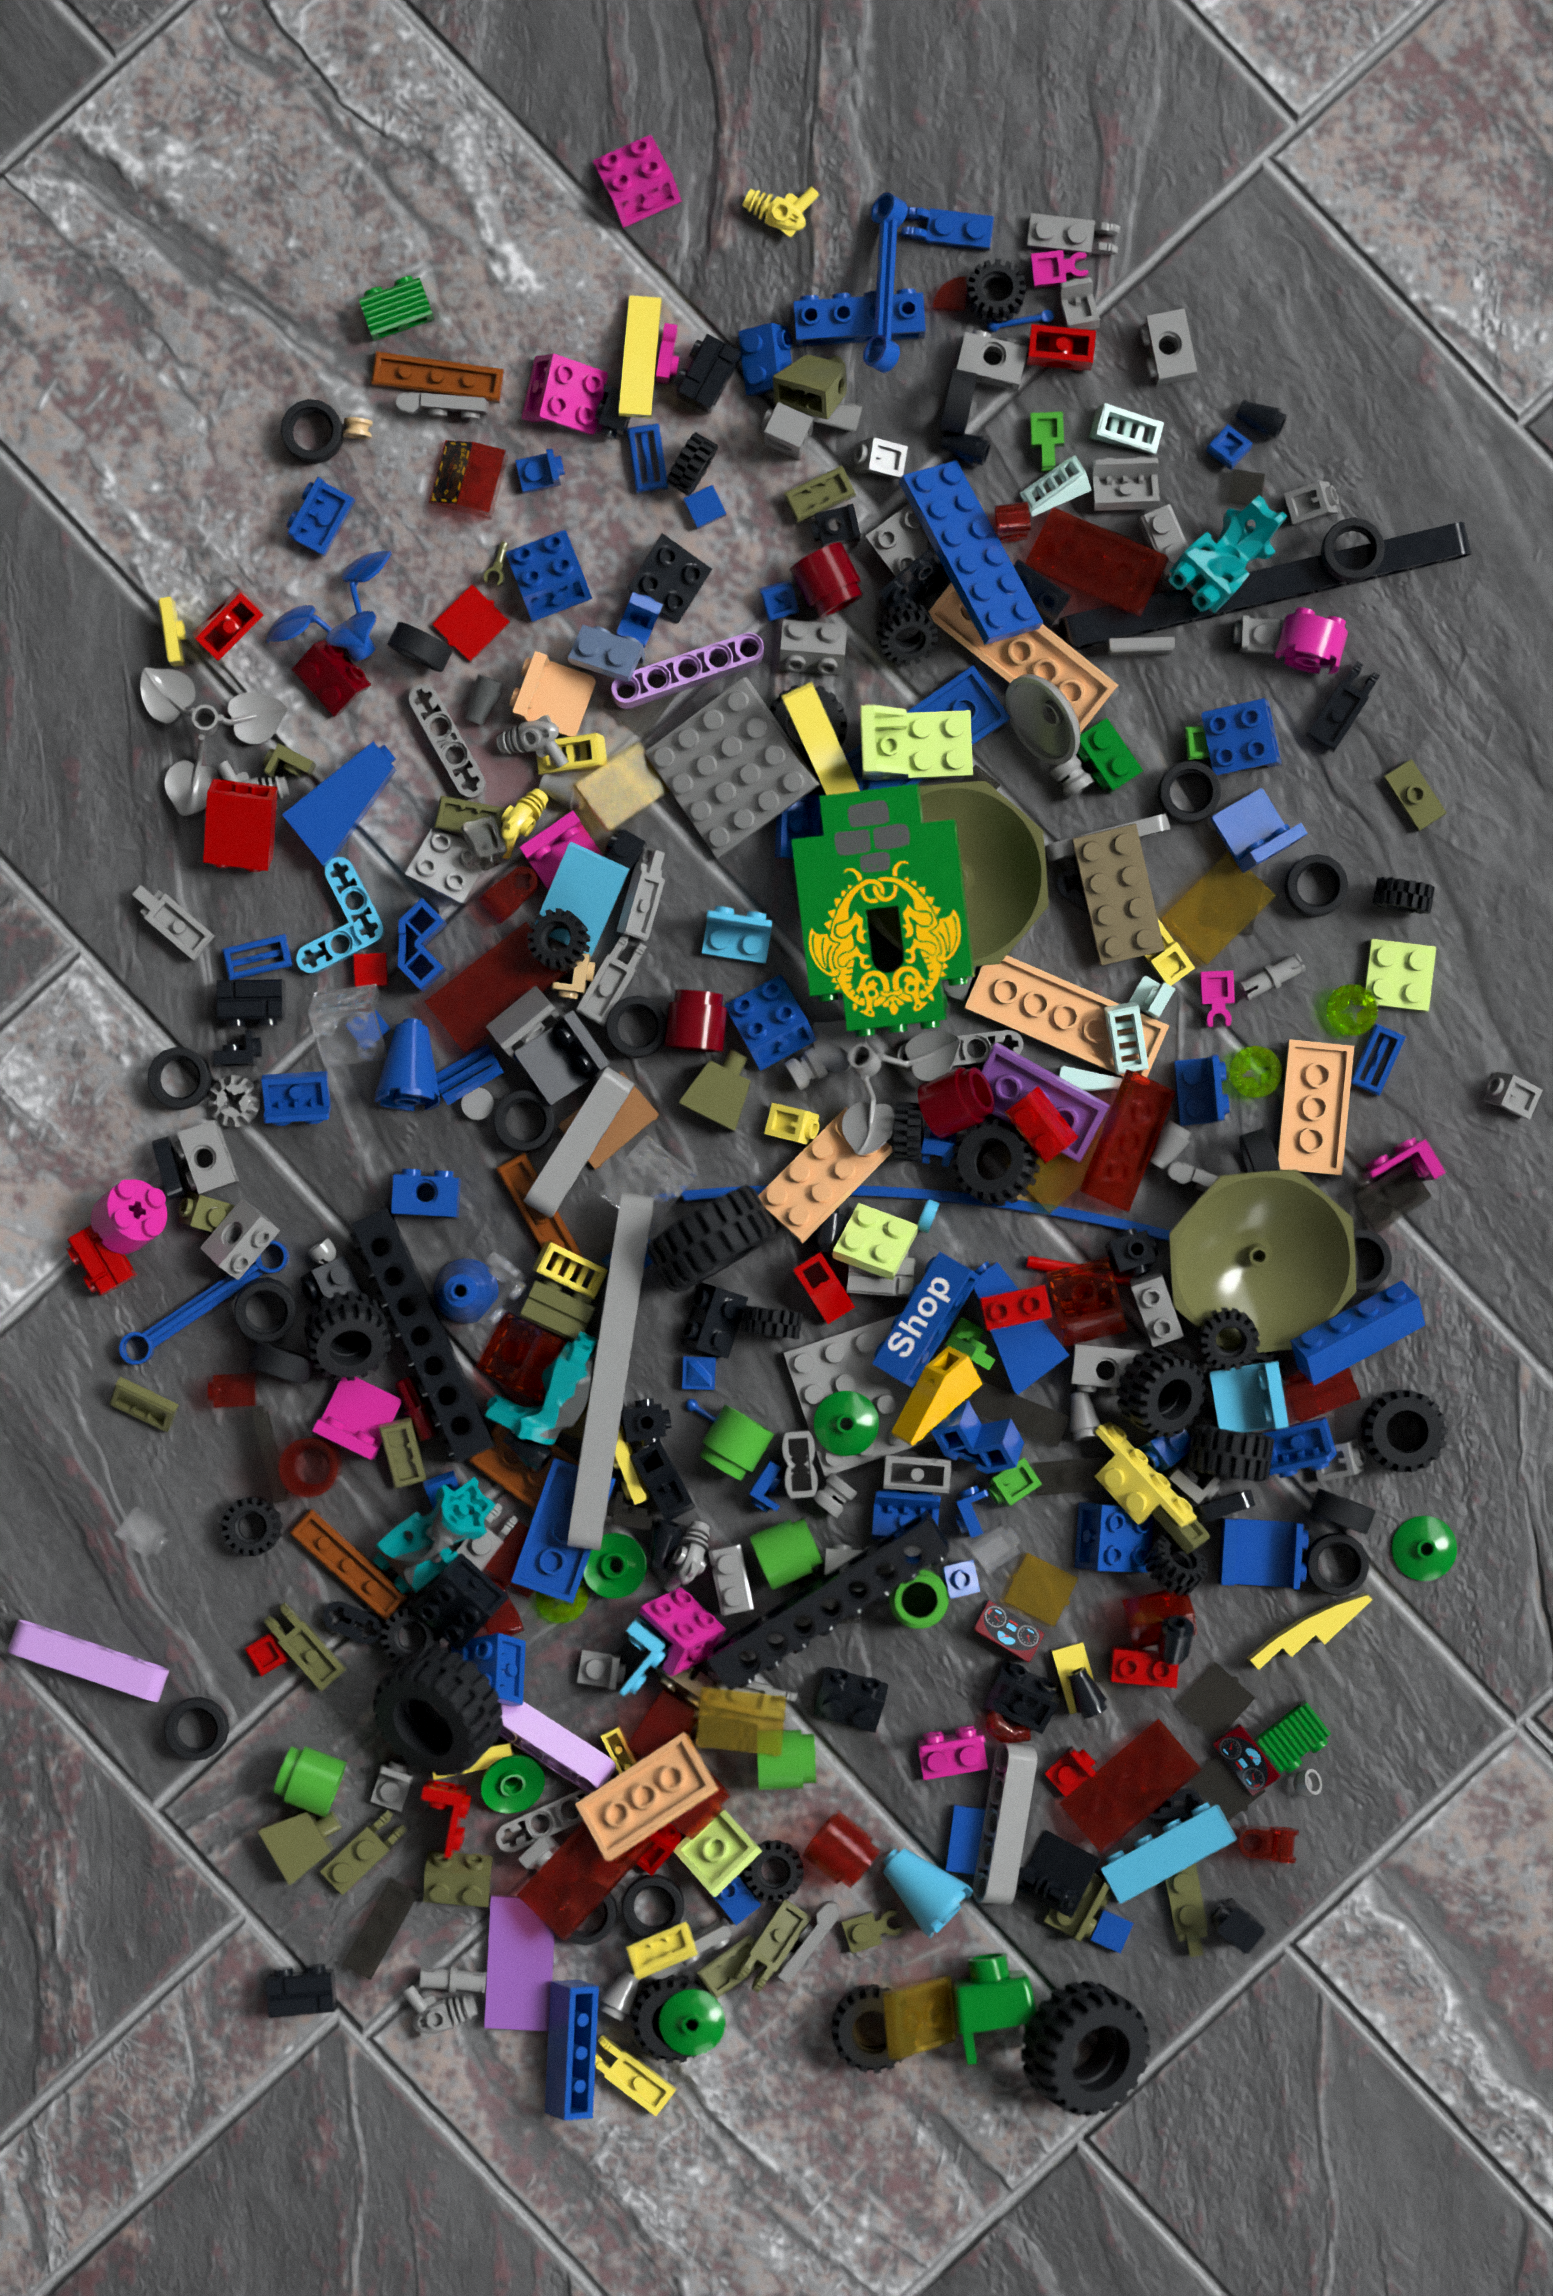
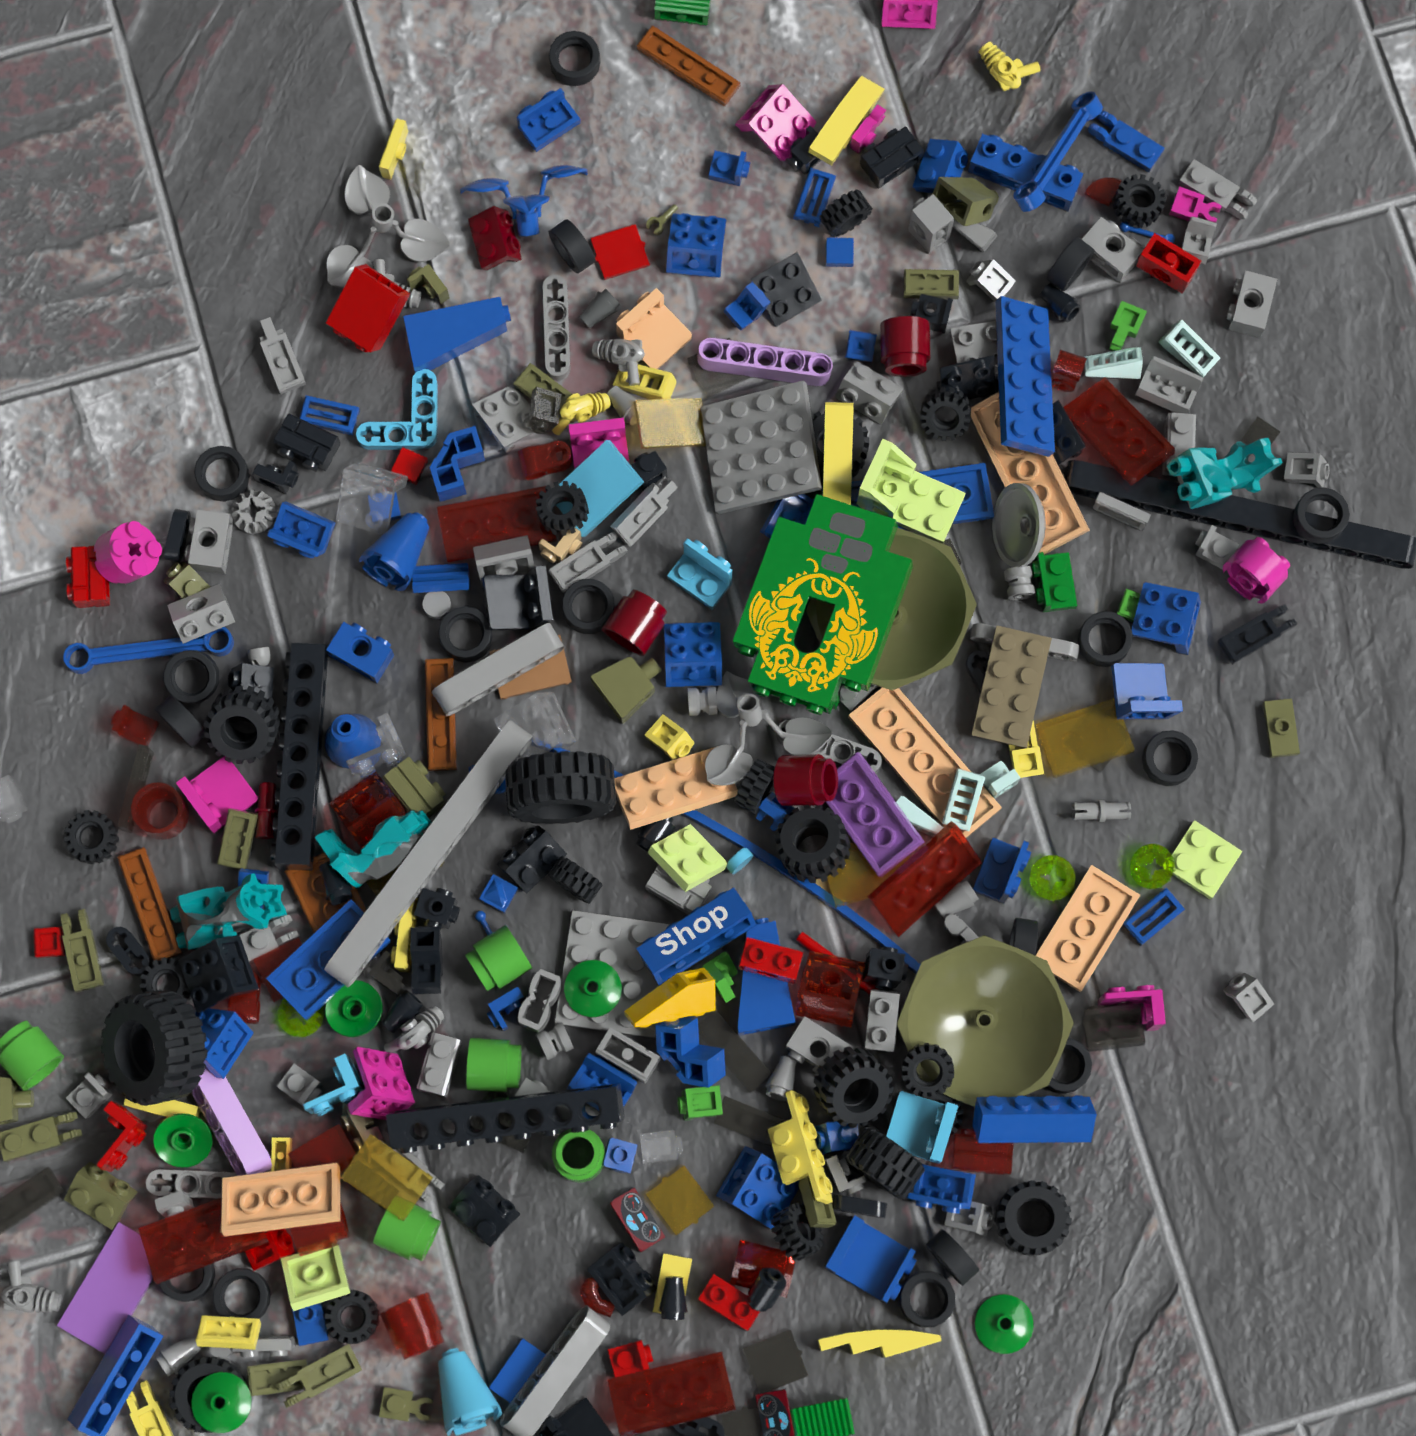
camera: 25 degrees right, 10 degrees down
olive plate [109,1376,179,1432] -> none
red brick [193,587,264,661] -> none
tan bush [342,417,373,440] -> none
light grey hinge [395,392,489,419] -> none
light grey pin [420,1967,487,1993] -> none
clear red slope [429,440,508,520] -> none
light yellow slope [533,1241,608,1299] -> none
sand blue bracket [568,625,646,683] -> none
light grey hinge [778,1901,842,1984] -> none
red slope [793,1252,855,1324] -> none
dark pink bracket [917,1725,988,1780] -> none
blue bracket [955,1485,989,1538] -> none
red brick [1005,1086,1078,1164] -> none
dark pink plate [1200,970,1235,1027] -> none
blue tile [1206,424,1253,470] -> none
black cone [1236,399,1287,439] -> none
black tyre [1372,877,1435,914] -> none

